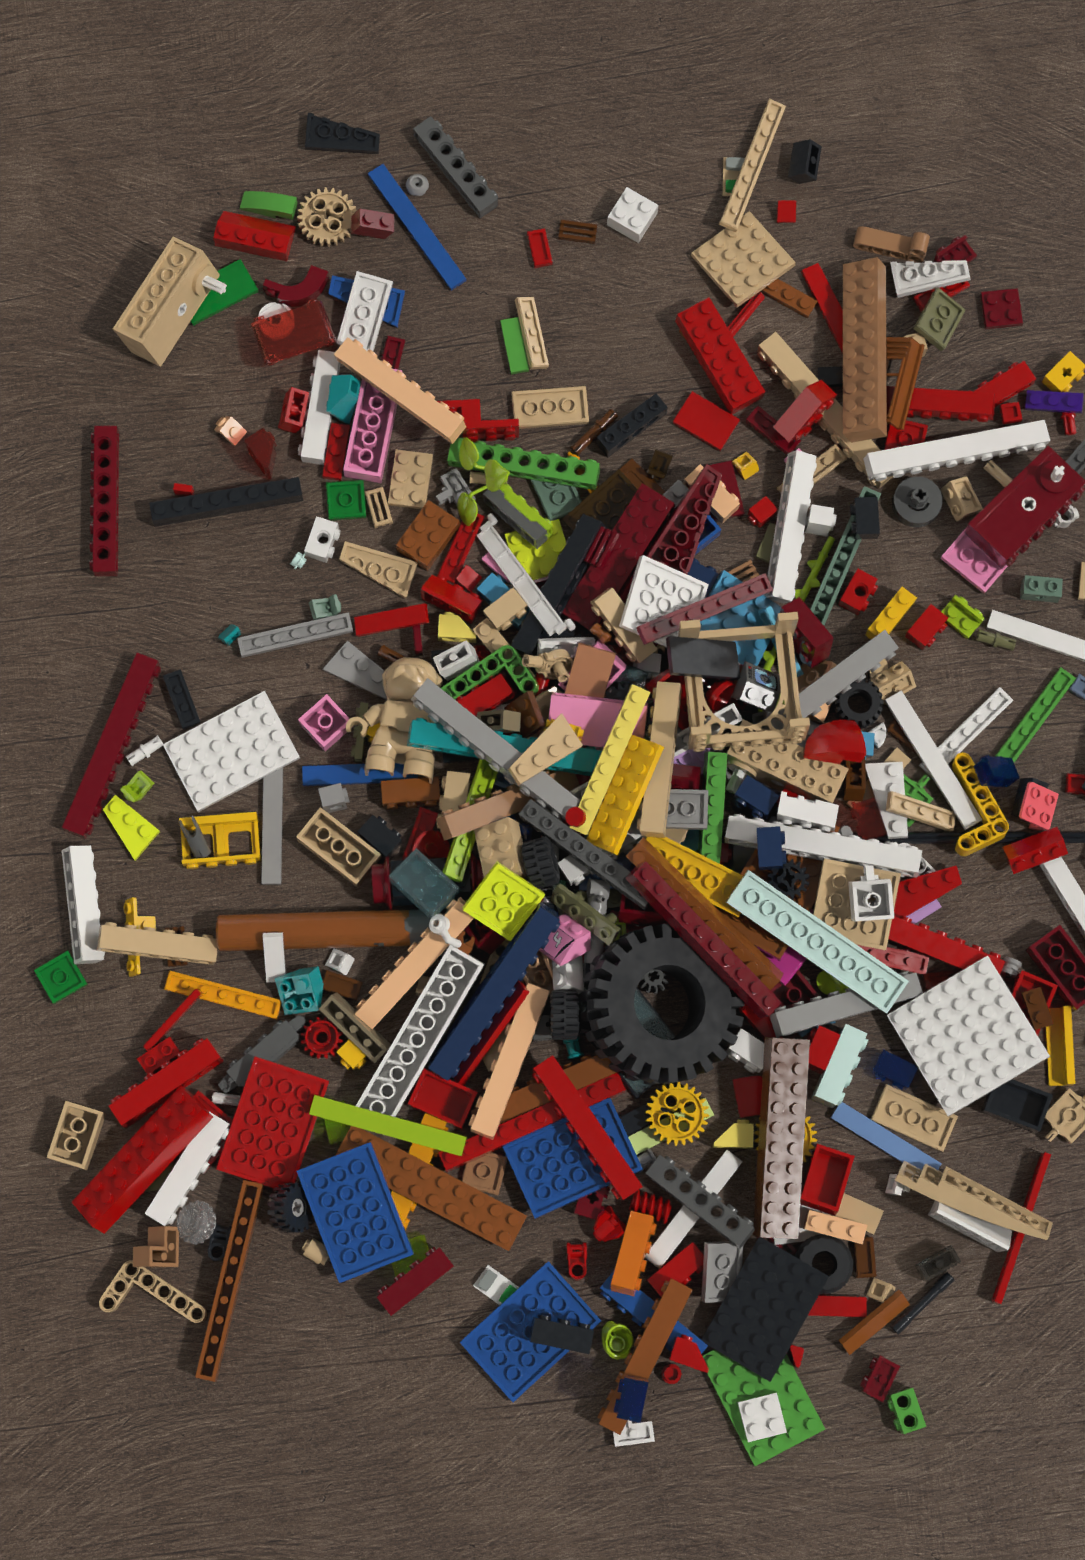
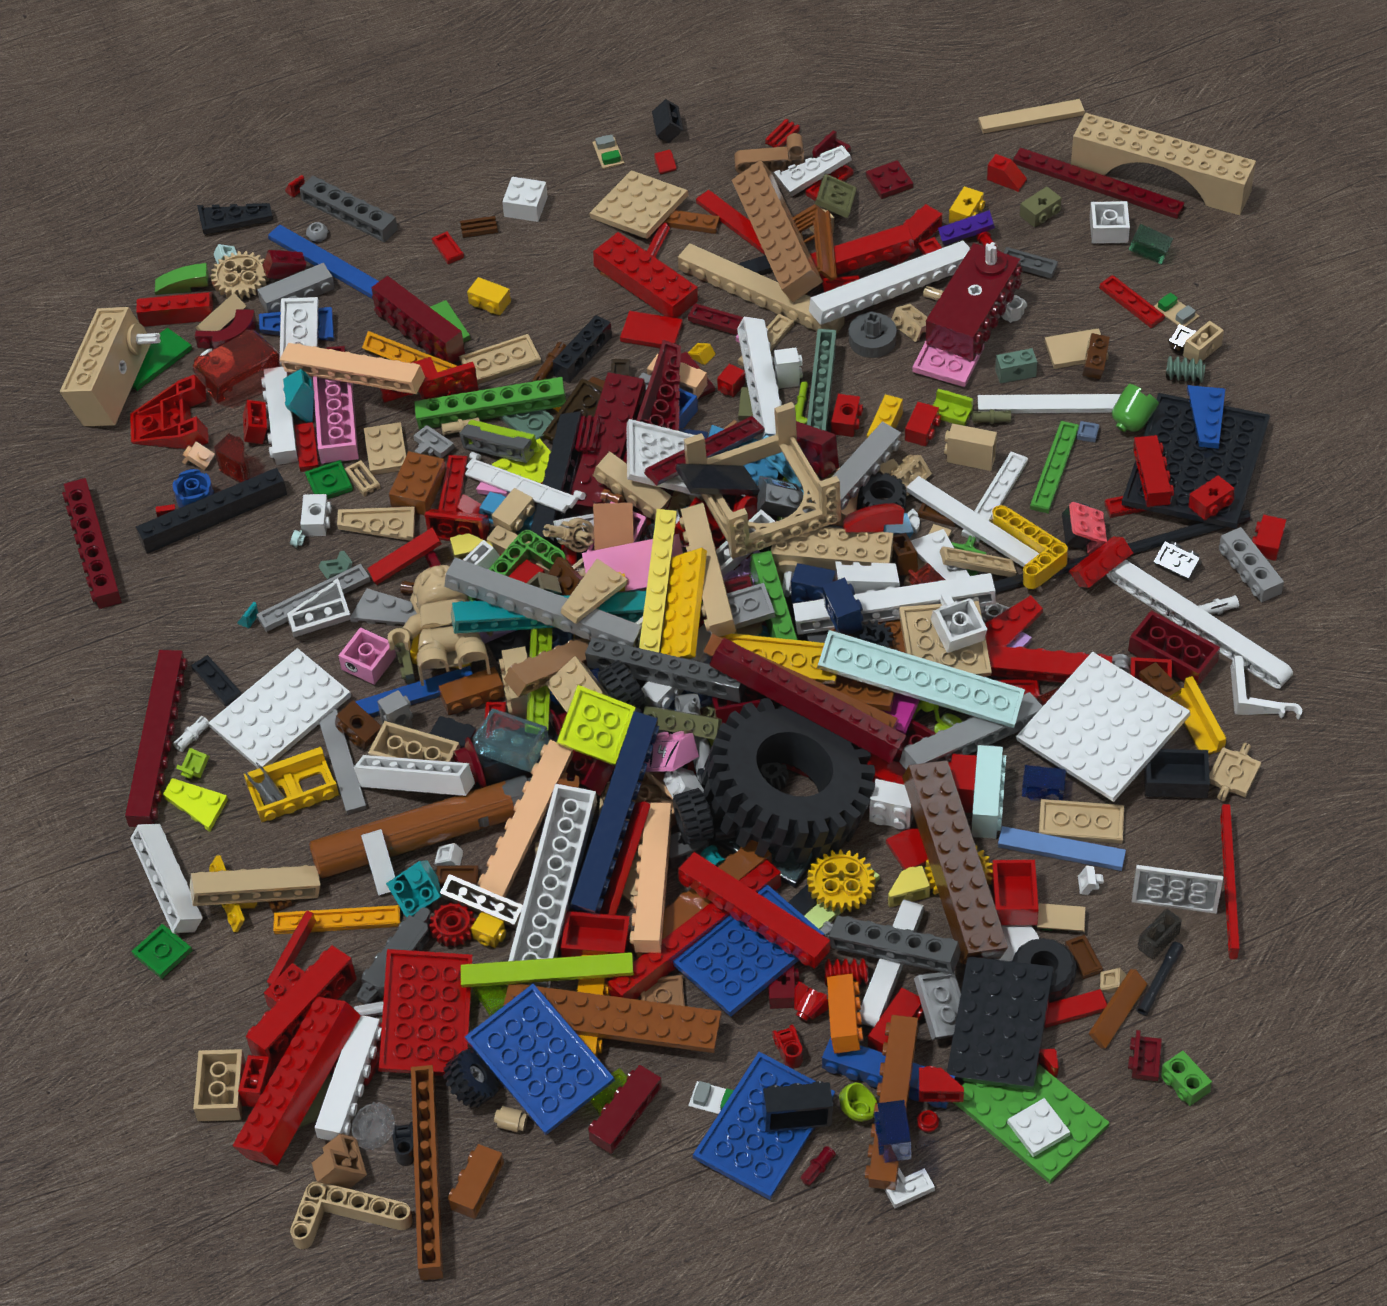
camera: 10 degrees left, 25 degrees down
white plate [429,914,462,948] -> none
lime plant [457,437,510,526] -> none
tan tile [515,297,549,369] -> none
red tile [565,807,586,827] -> none
tan tile [719,98,786,232] -> none
red brick [773,380,837,442] -> none
light nougat brick [803,1209,867,1244] -> none
black brick [850,497,880,539] -> none
tan slope [895,1161,1053,1240] -> none
clear blue brick [973,755,1020,787] -> none
none -> red wedge [130,374,209,449]
none -> blue brick [173,469,214,508]
none -> tan tile [195,293,246,331]
none -> light aqua slope [214,244,237,264]
none -> red brick [238,1055,273,1107]
none -> light grey brick [257,263,335,313]
none -> red slope [285,175,305,198]
none -> white wedge [287,578,350,637]
none -> reddish brown brick [335,700,382,750]
none -> white brick [354,755,475,796]
none -> light orange plate [362,331,461,383]
none -> dark red brick [371,275,465,364]
none -> dark orange brick [448,1144,504,1219]
none -> yellow brick [467,277,511,315]
none -> red tile [765,119,800,148]
none -> dark red axle [800,1146,836,1186]
none -> tan brick [944,423,997,471]

